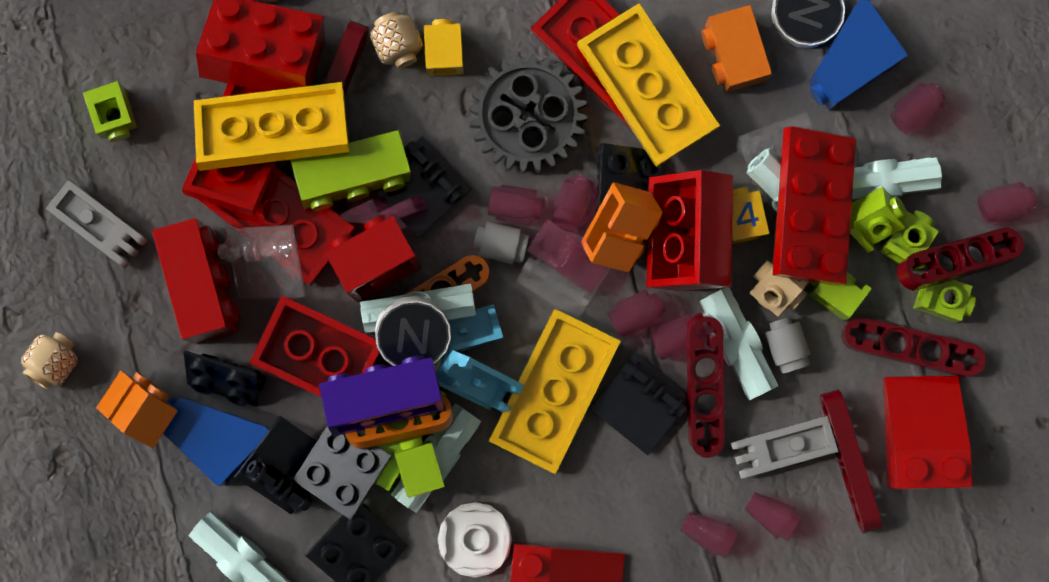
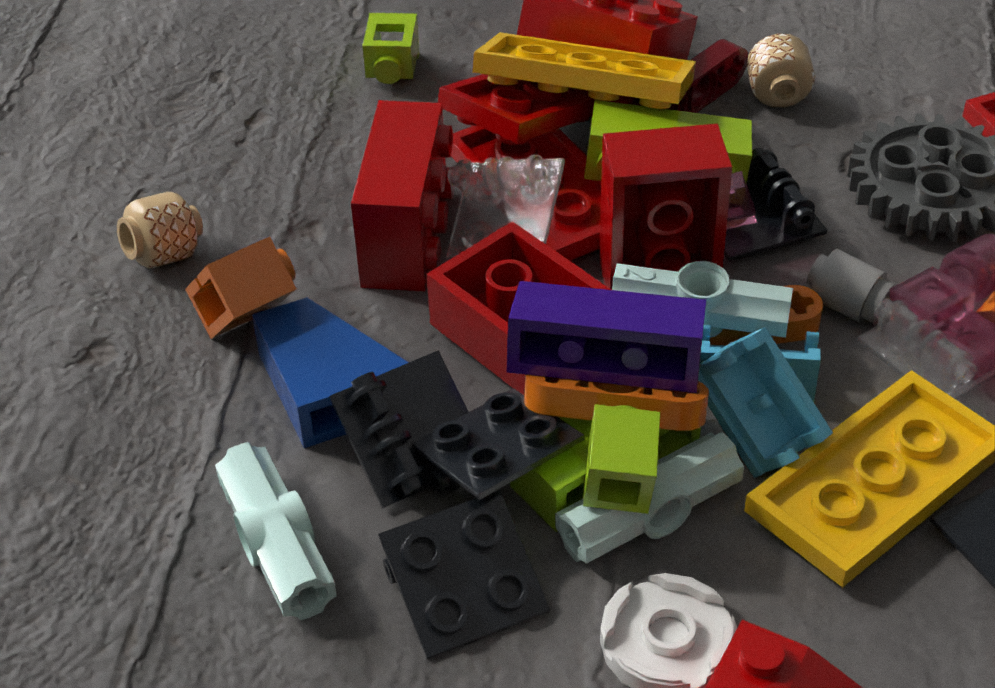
camera: 25 degrees right, 40 degrees down
light grey hinge [46,180,148,269] -> none
black hinge [183,350,266,407] -> none
black tile [375,296,451,366] -> none
yellow brick [424,19,464,77] -> none
clear pink brick [488,184,543,226] -> none

